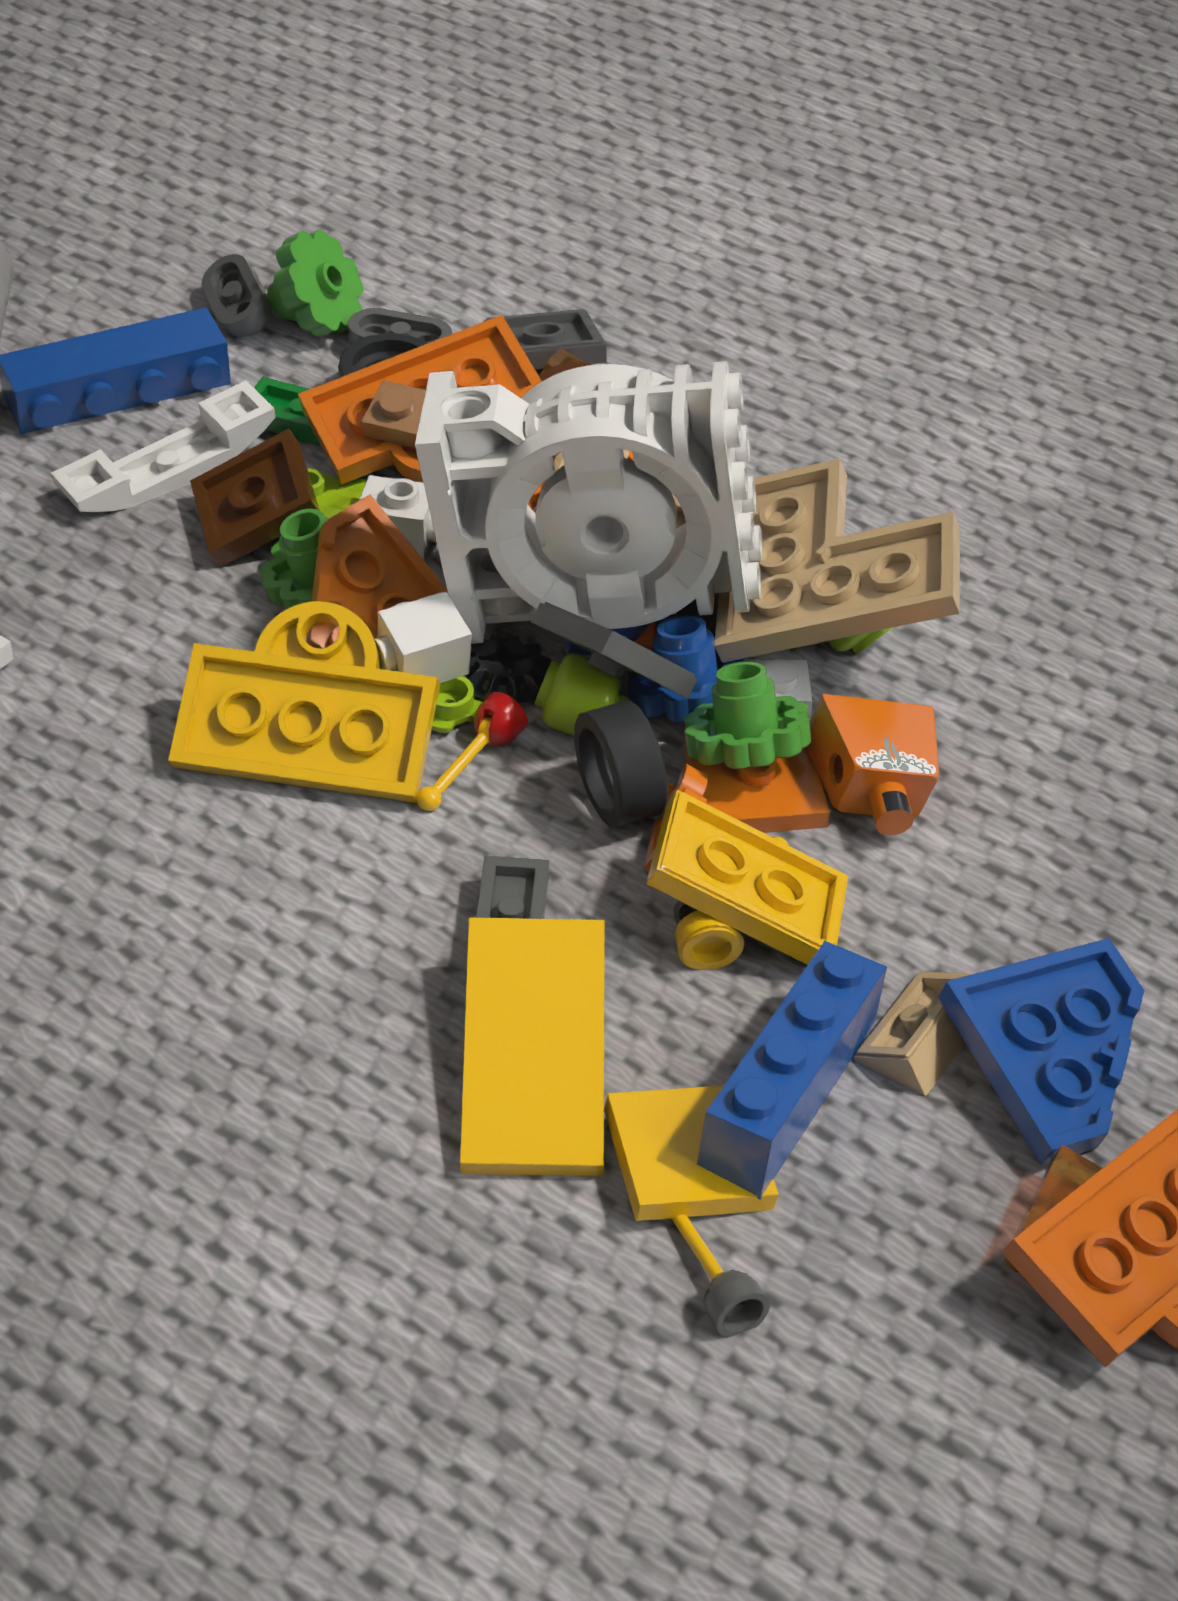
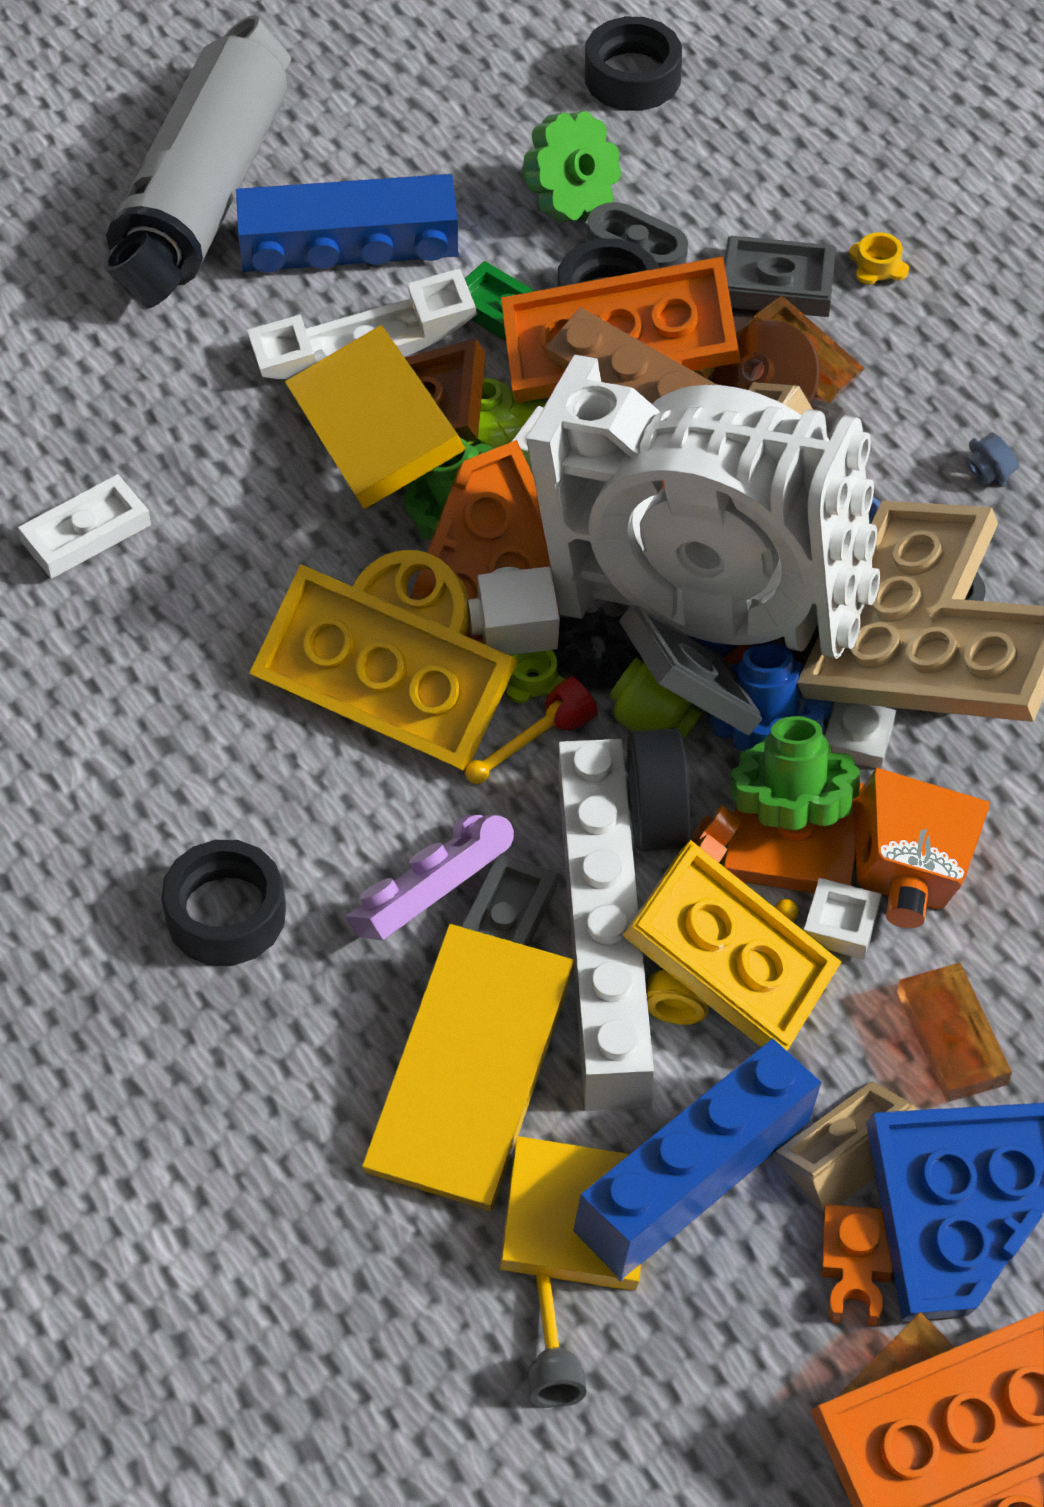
camera: 20 degrees right, 10 degrees up
dark grey plate [201,254,272,338] -> none
none -> black tyre [161,839,286,966]
none -> yellow tile [285,324,465,509]
none -> lavender plate [345,815,514,940]
none -> white brick [558,739,654,1111]
none -> black tyre [585,16,682,111]
none -> white plate [804,878,882,960]
none -> orange plate [821,1204,892,1327]
none -> yellow plate [849,232,909,285]
none -> clear orange plate [897,962,1012,1103]
none -> sand blue plate [966,432,1019,486]

